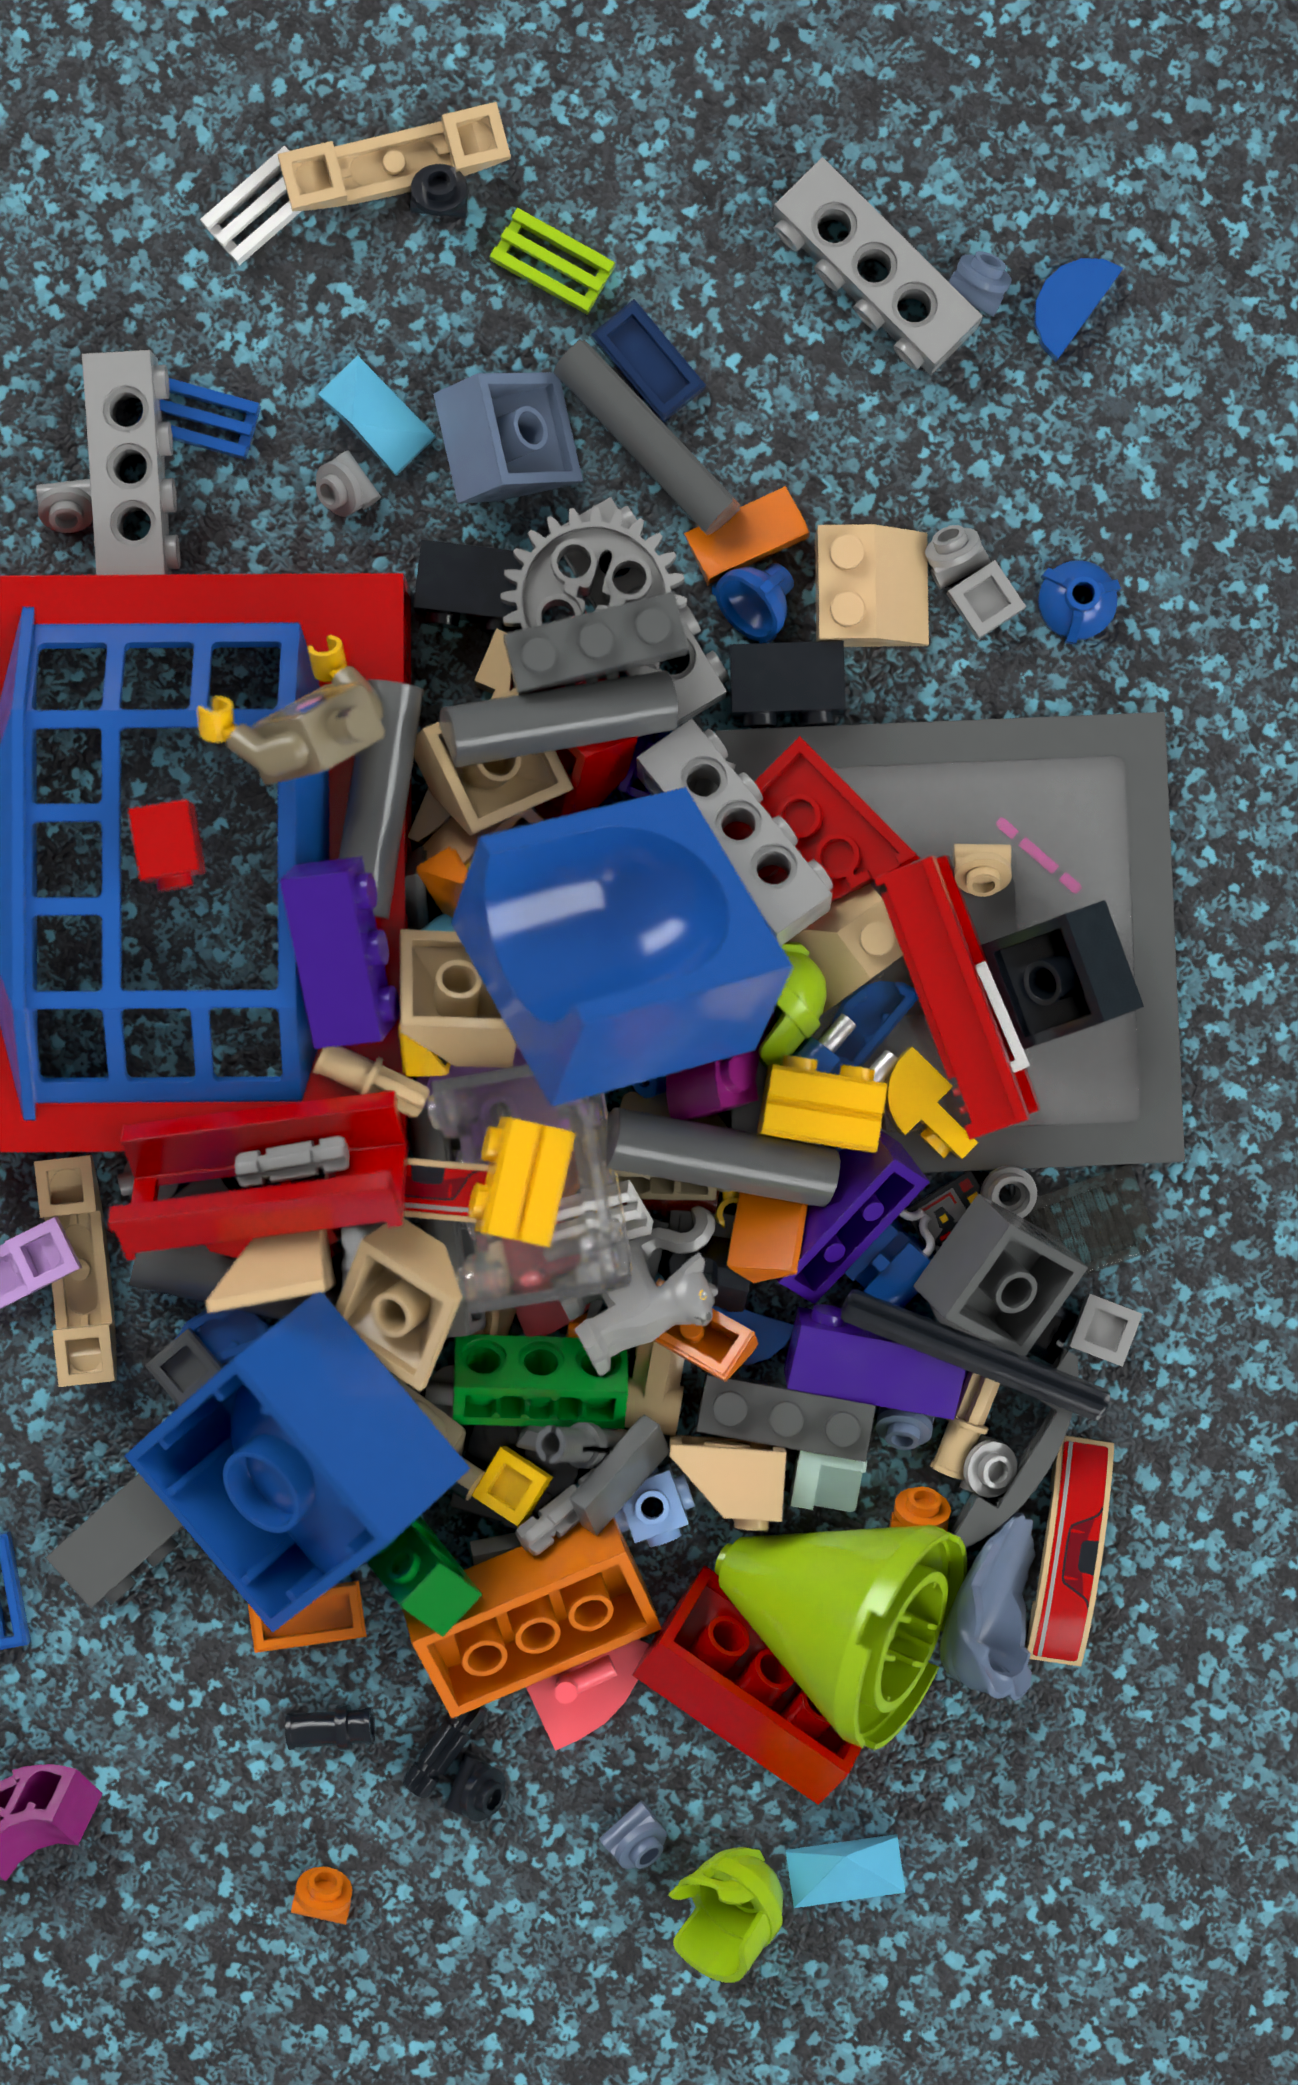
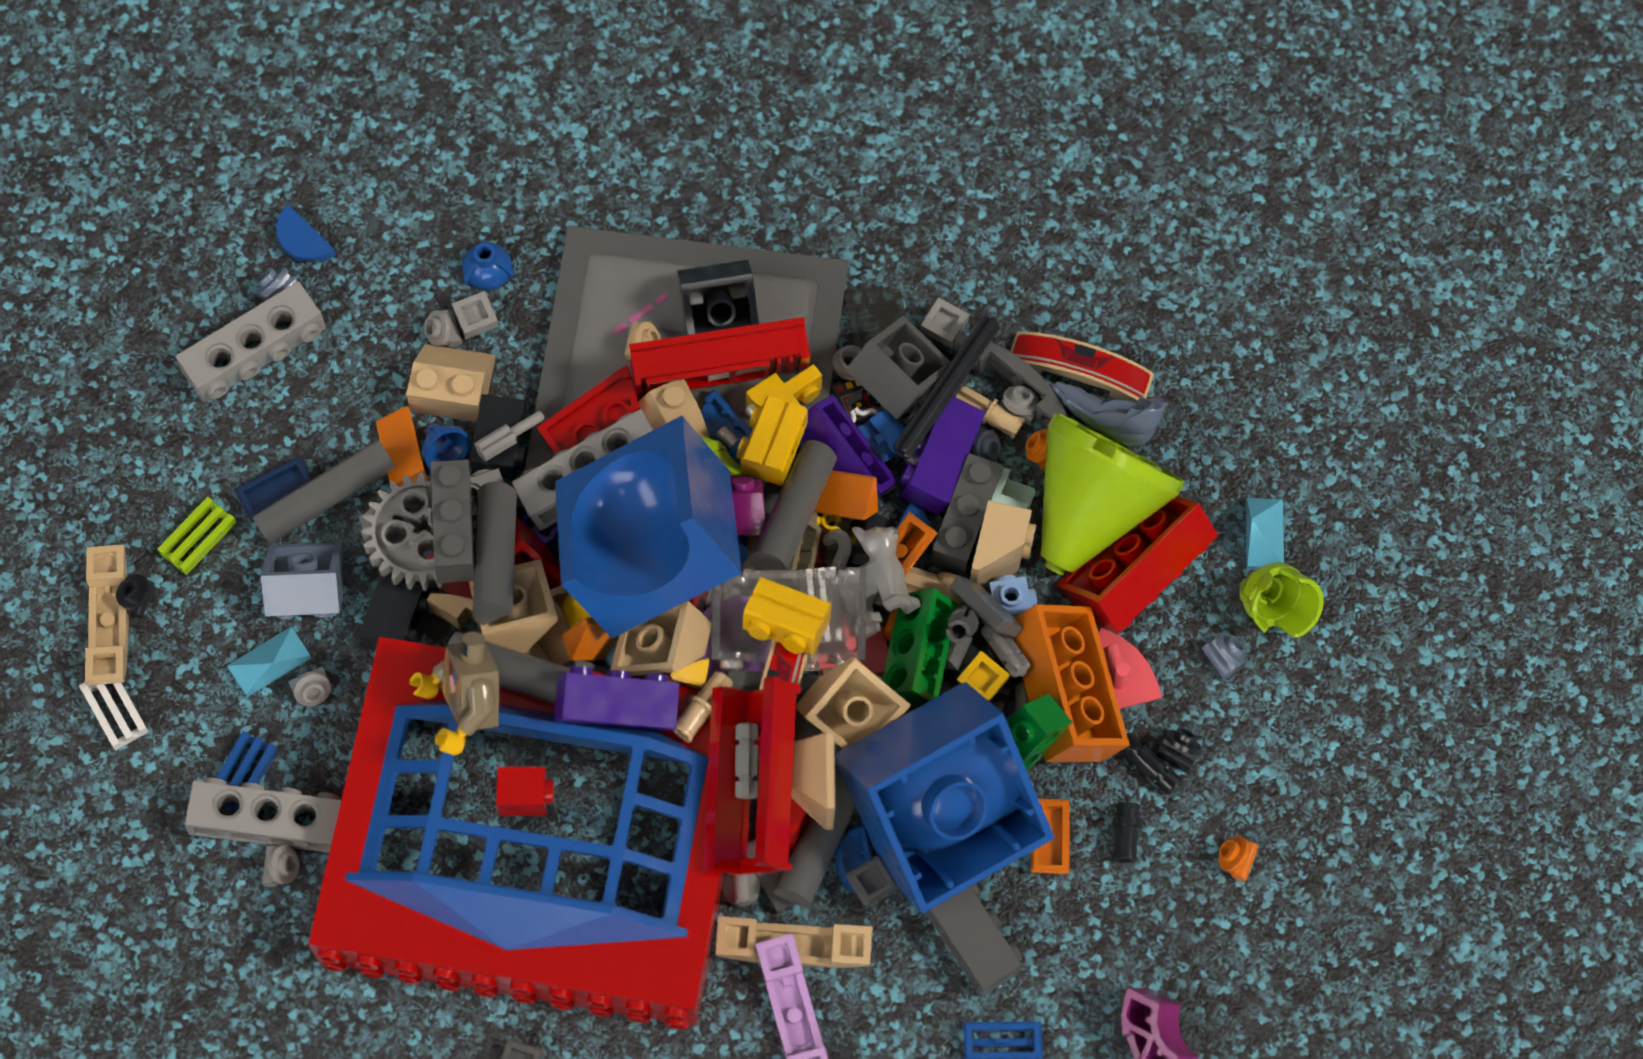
camera: 85 degrees left, 20 degrees down
none -> light grey axle [474,411,545,462]

